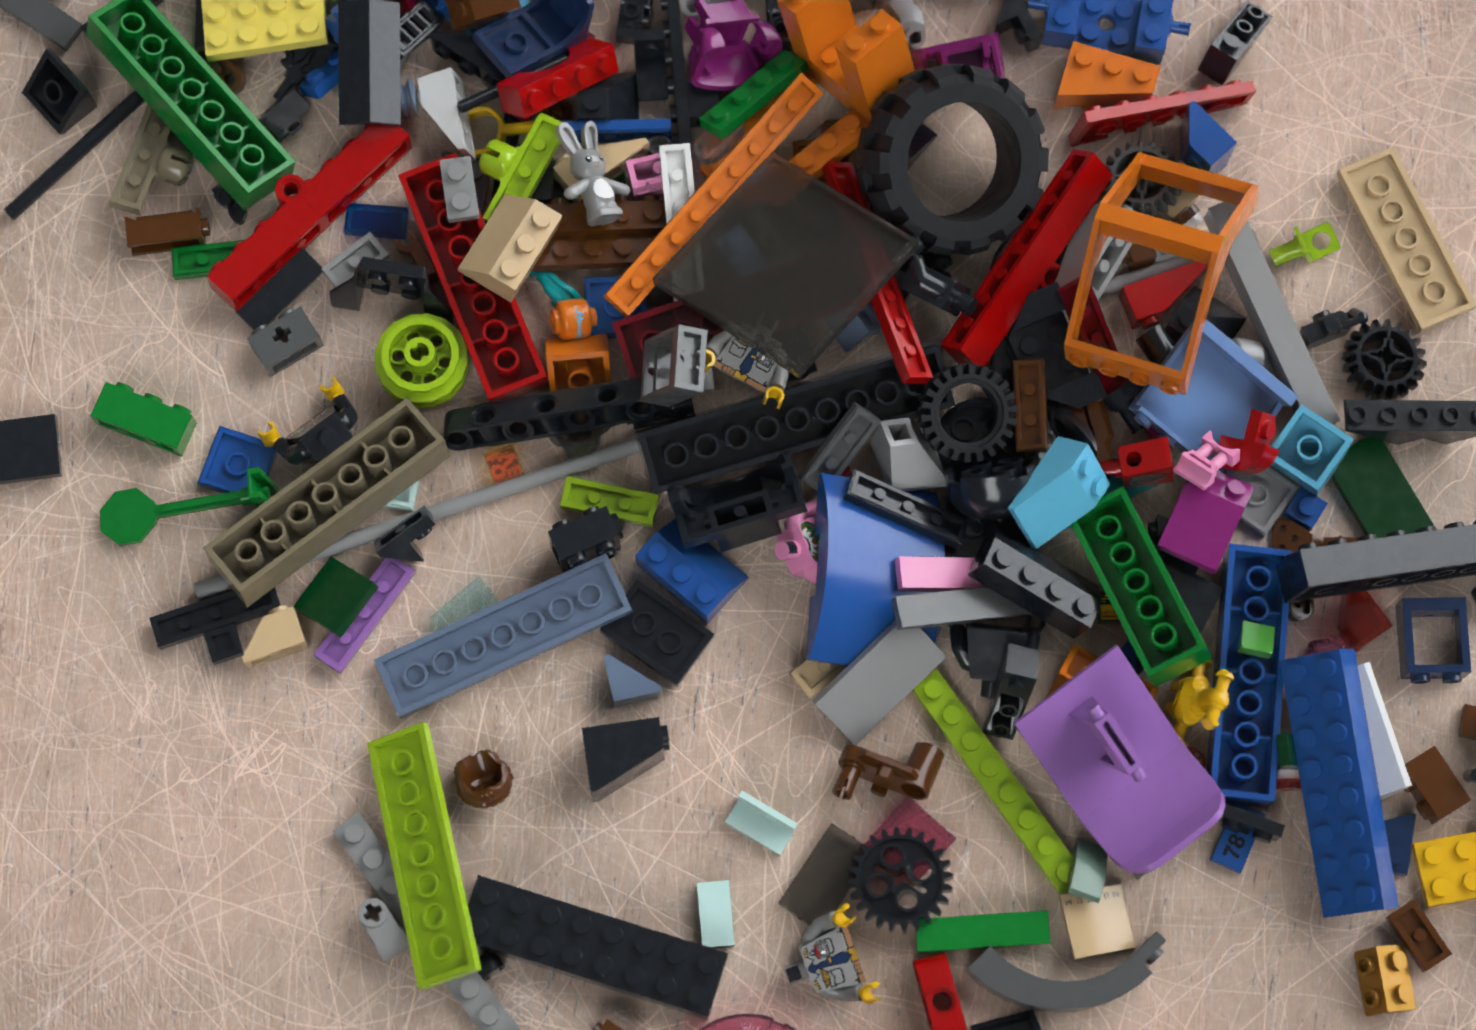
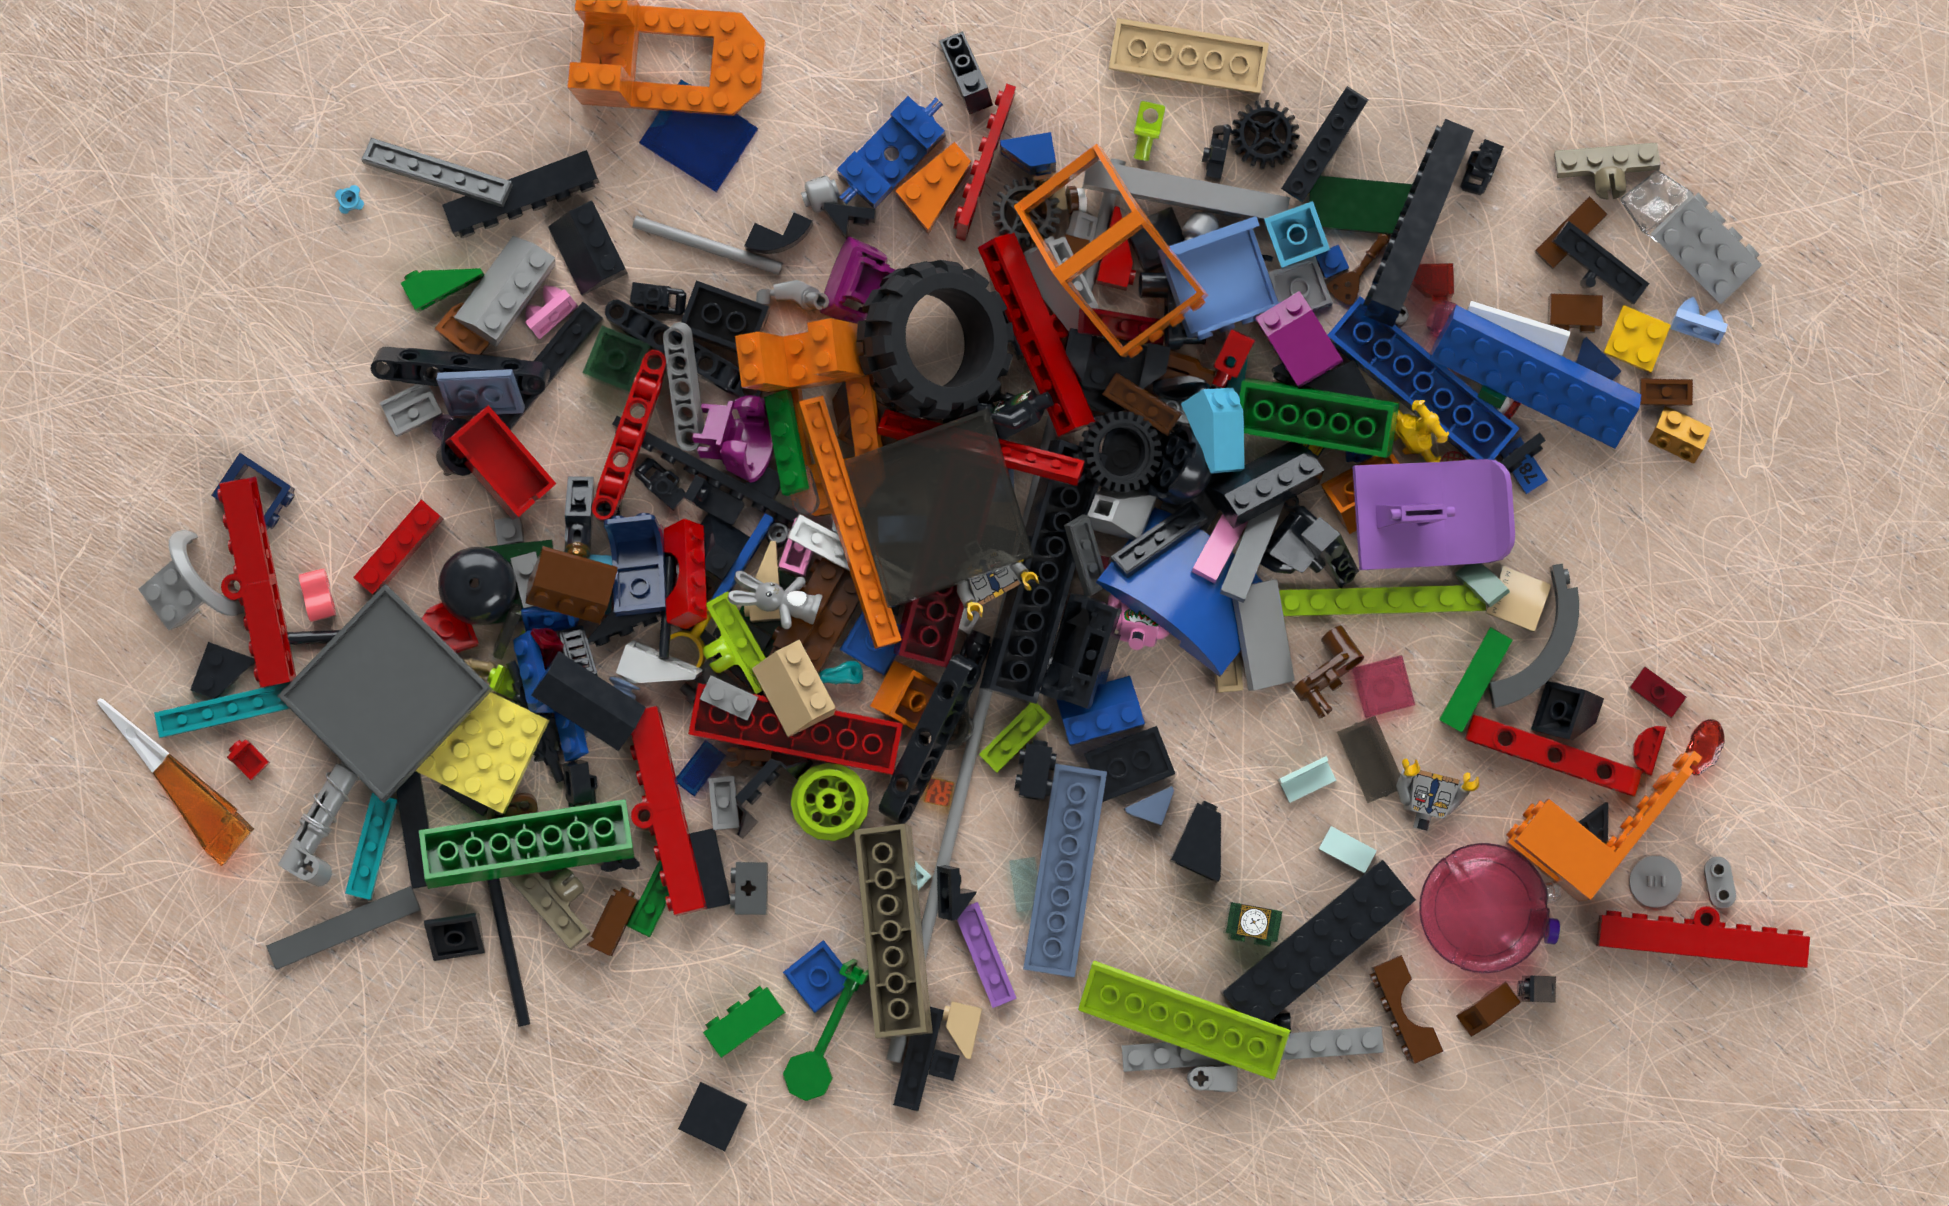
camera: 50 degrees left, 10 degrees up
black torso [258,377,358,465] -> none
dark green tile [293,557,379,638] -> none
reddish brown hair [454,749,514,809] -> none
orange head [550,298,597,340] -> none
dark grey window [640,324,707,407] -> none
black gear [847,826,953,934] -> none
bright pink piece [1173,431,1240,491] -> none
red brick [1219,409,1280,475] -> none
bright green slope [1237,620,1275,659] -> none
dark blue window [1395,597,1471,684] -> none
none -> brick [1223,902,1283,947]

